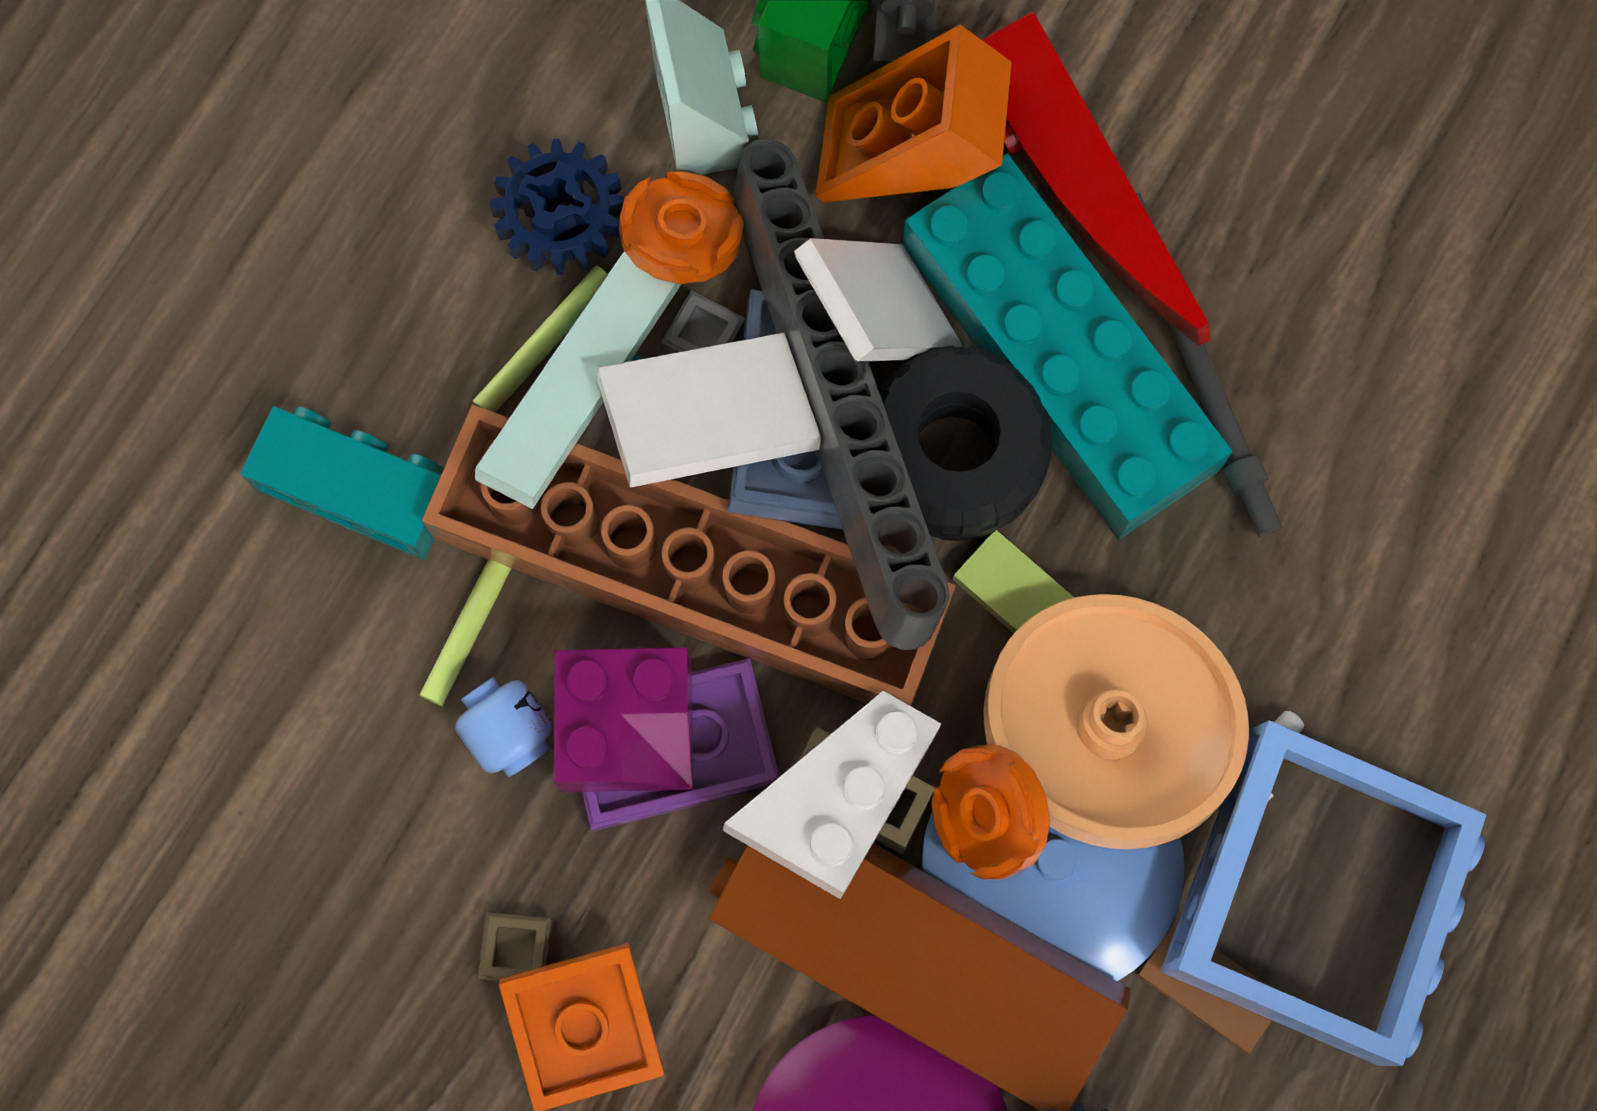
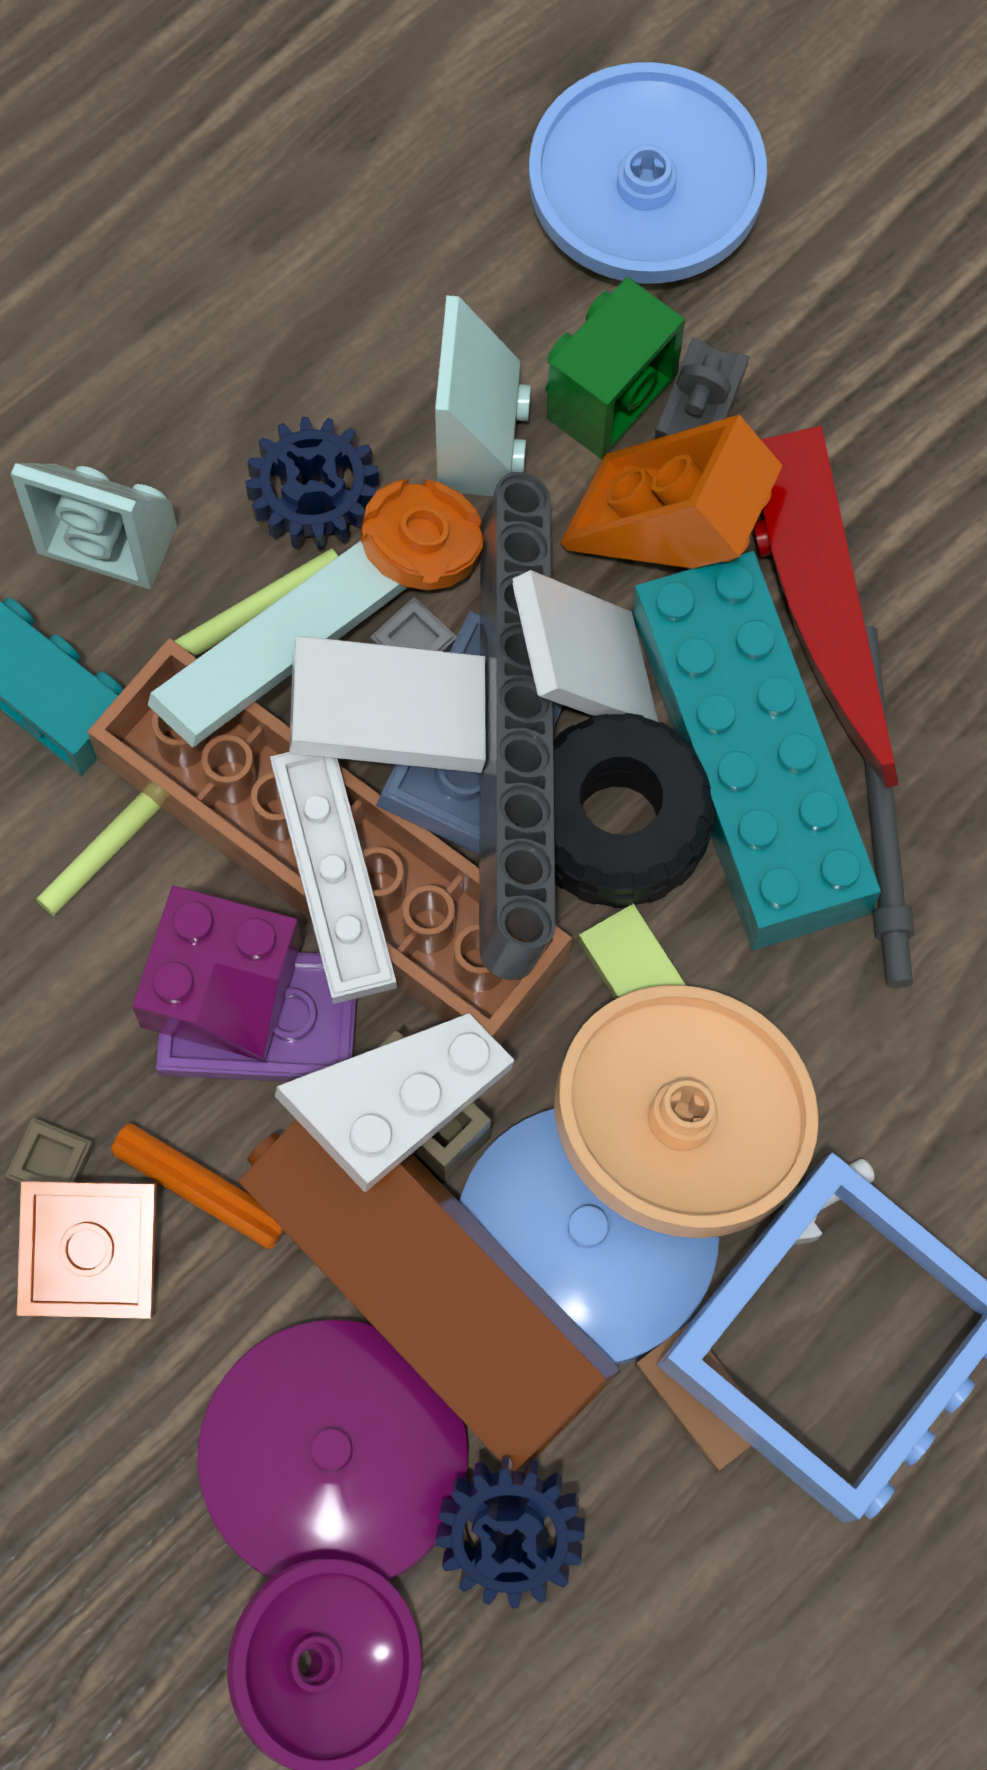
camera: 15 degrees right, 5 degrees down
light blue head [455,677,553,777] -> none
orange tile [931,744,1050,879] -> none
none -> light aqua slope [11,463,177,590]
none -> orange axle [111,1123,285,1249]
none -> white tile [270,752,397,1004]

